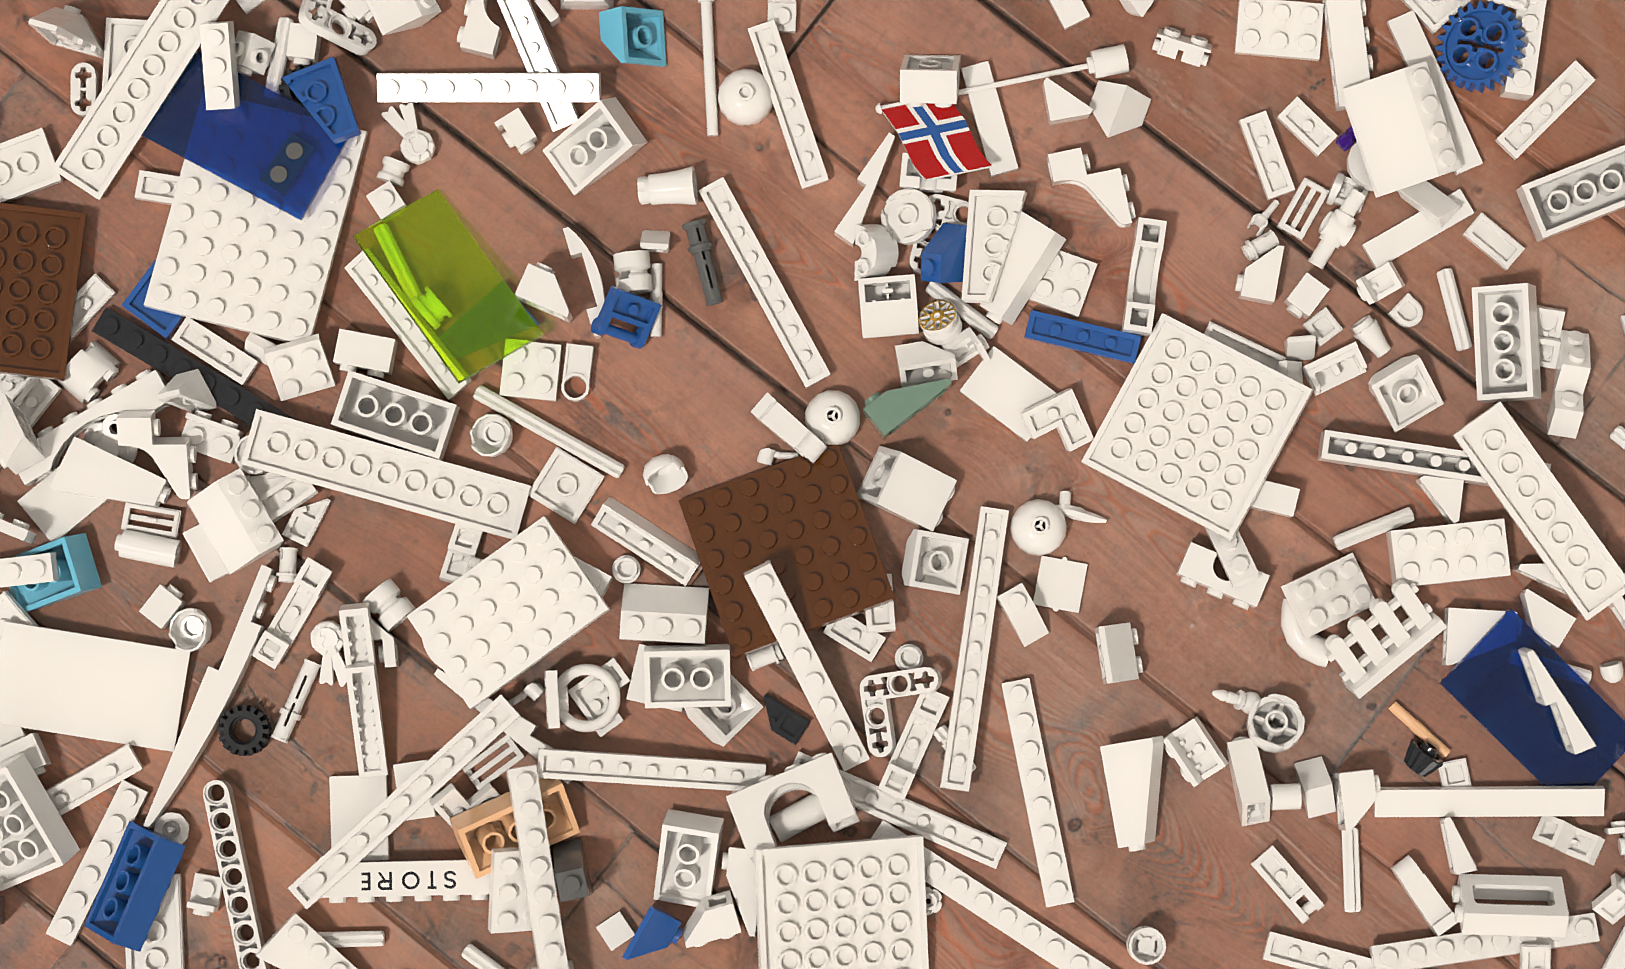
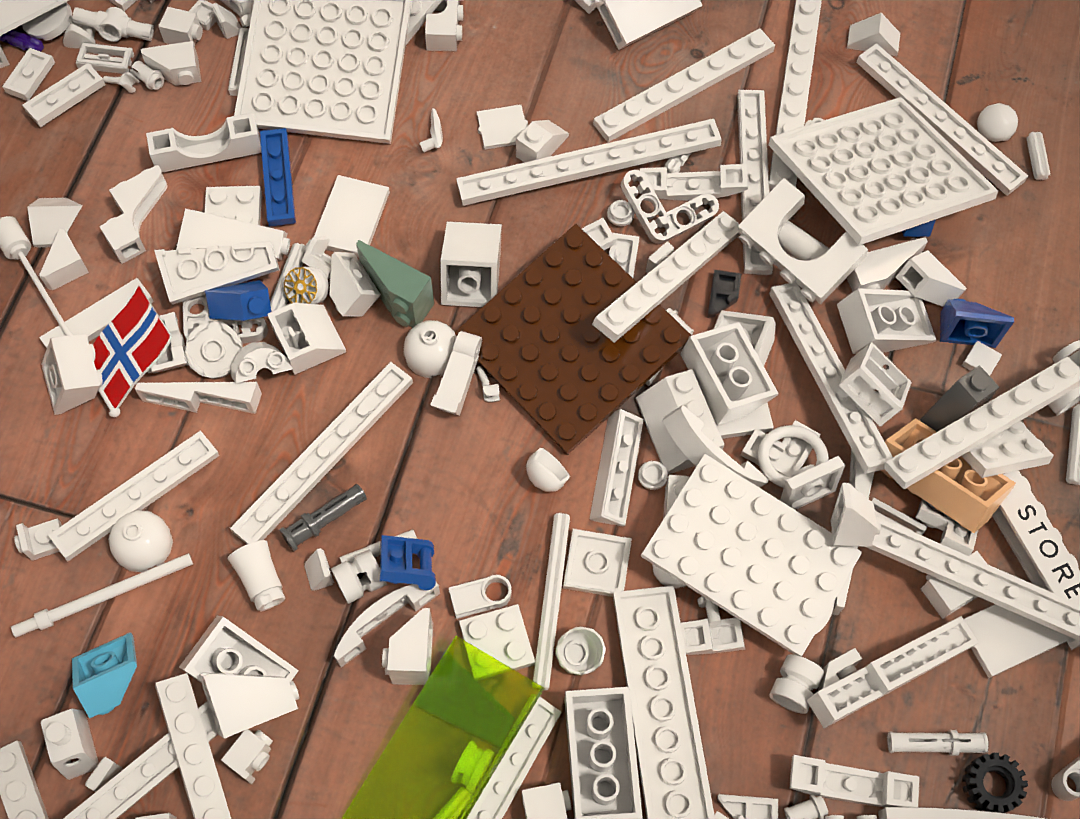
camera: 120 degrees left, 20 degrees down
white piece [310,620,347,687] -> none
white hand [508,682,545,706] -> none
white slope [902,529,969,595] -> none
white cylinder [1010,499,1067,556] -> none
white plate [1020,388,1094,452] -> none
white slope [1095,623,1143,684] -> none
none -> white slope [199,672,299,738]
none -> white tile [646,241,674,273]
none -> white slope [662,405,769,488]
none -> white slope [831,483,881,547]
none -> white window [839,342,912,426]

